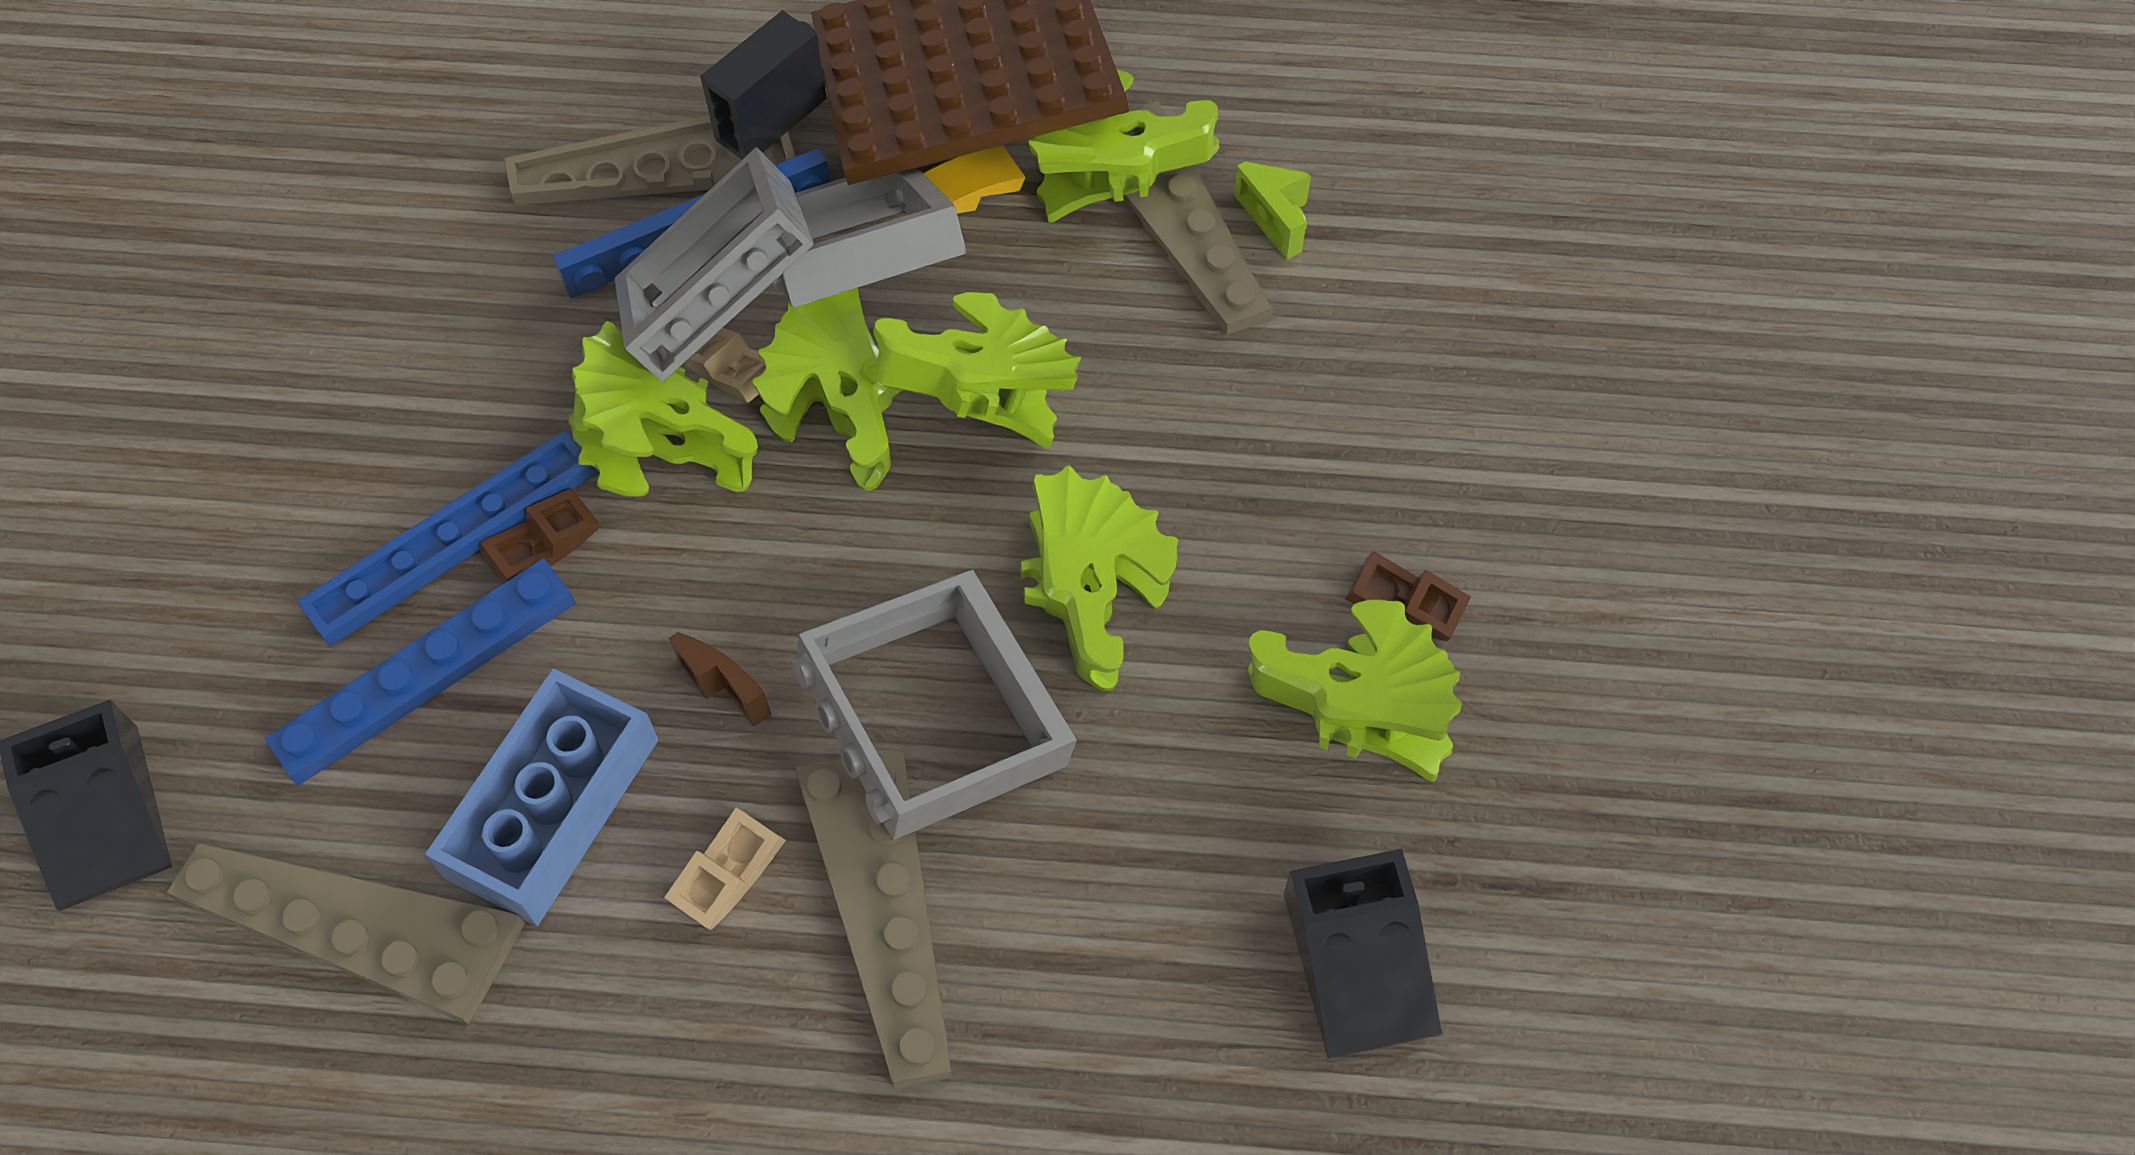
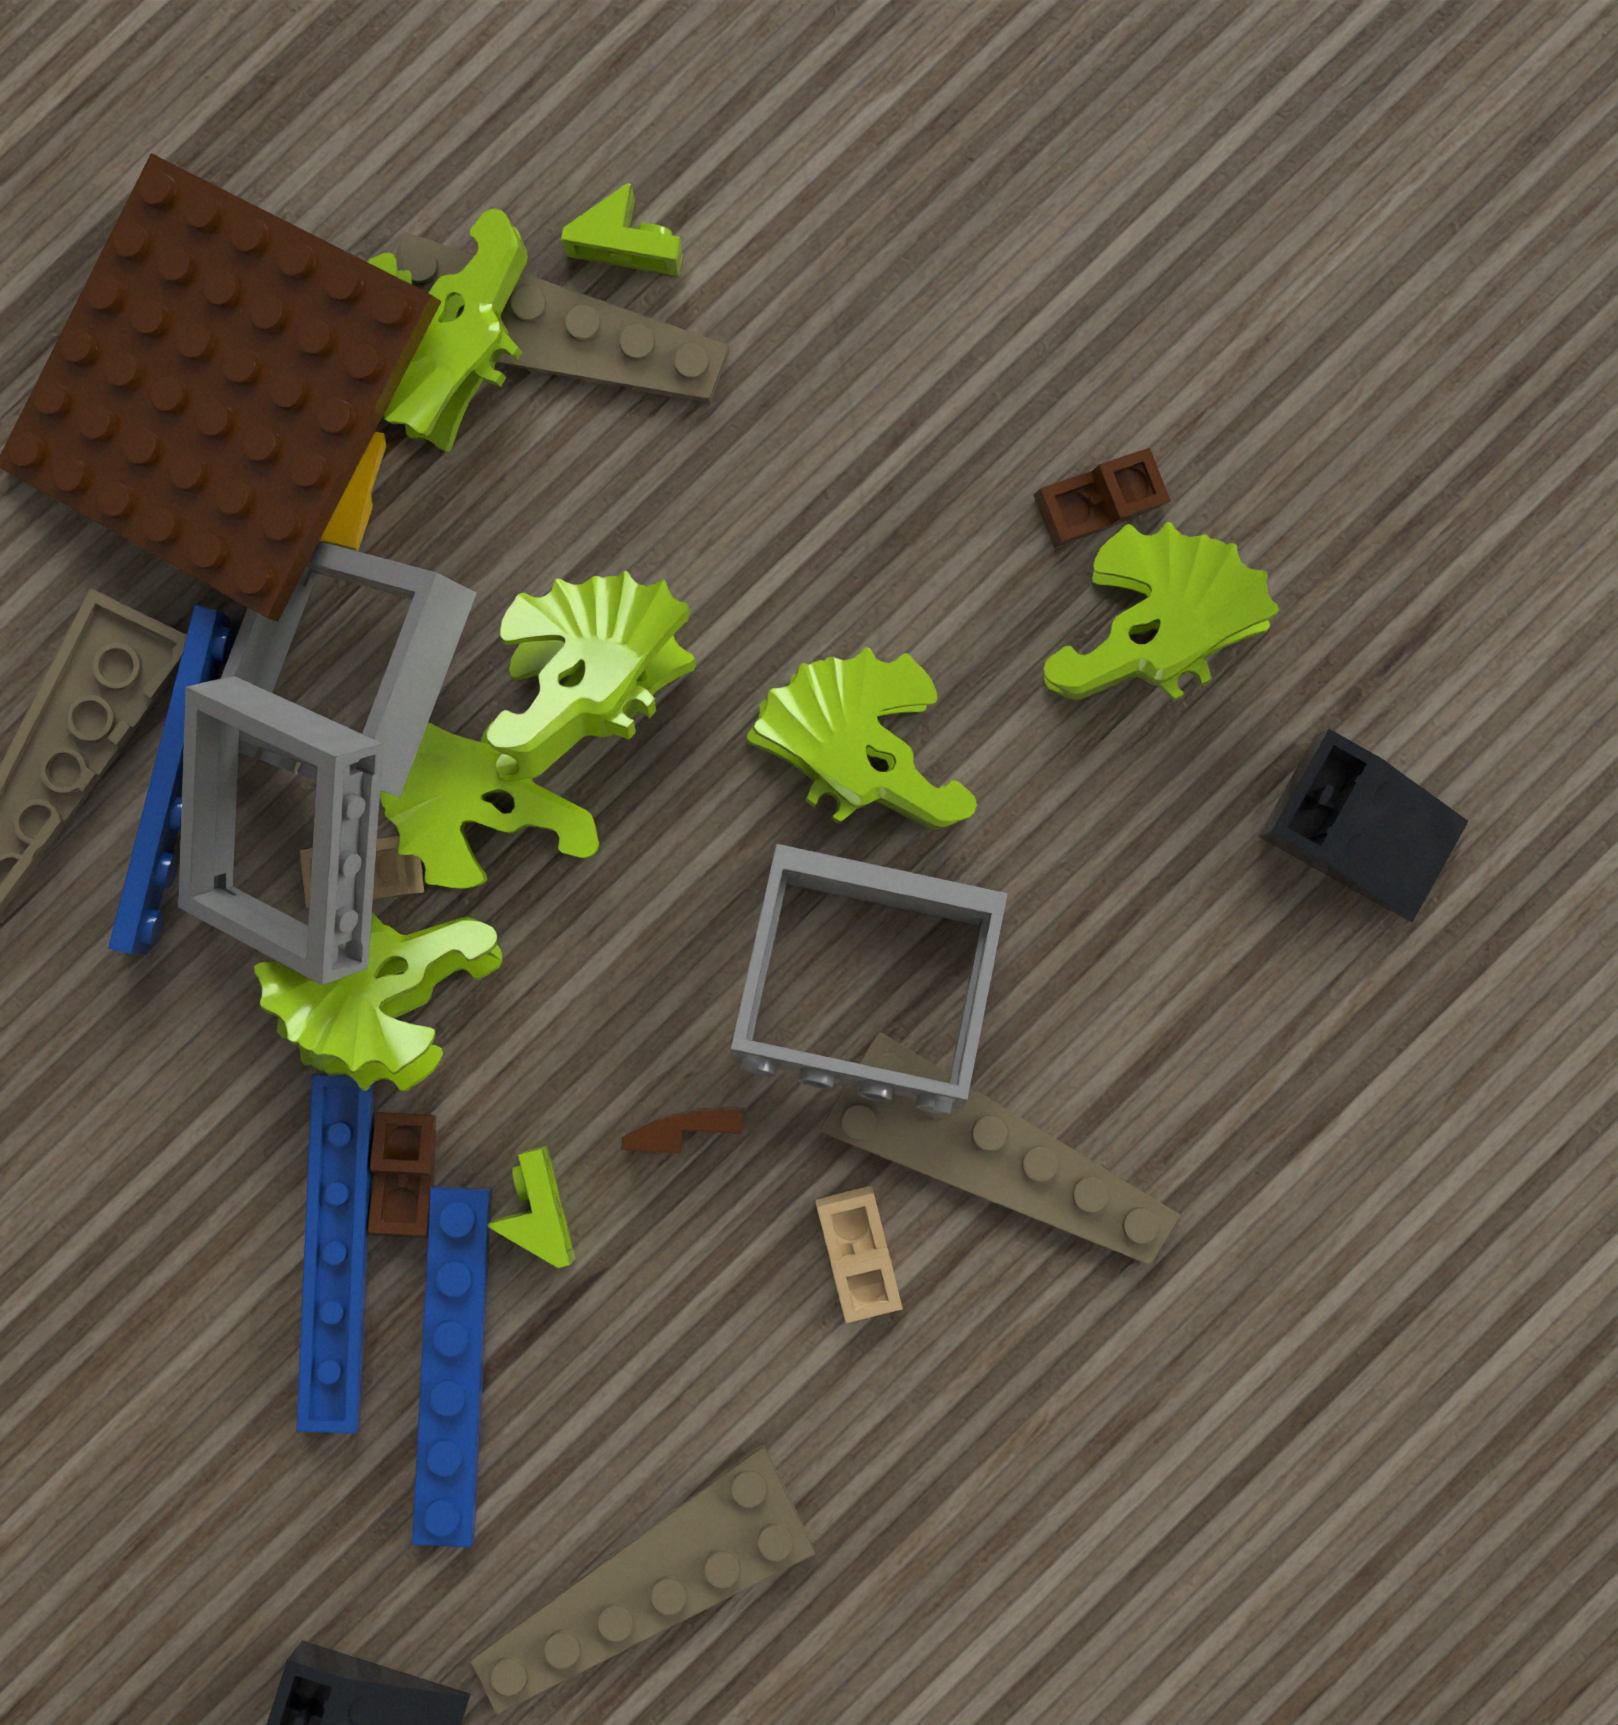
camera: 50 degrees left, 25 degrees up
medium blue brick [425,668,659,927] -> none
black brick [700,10,827,160] -> none
none -> lime slope [487,1145,575,1268]

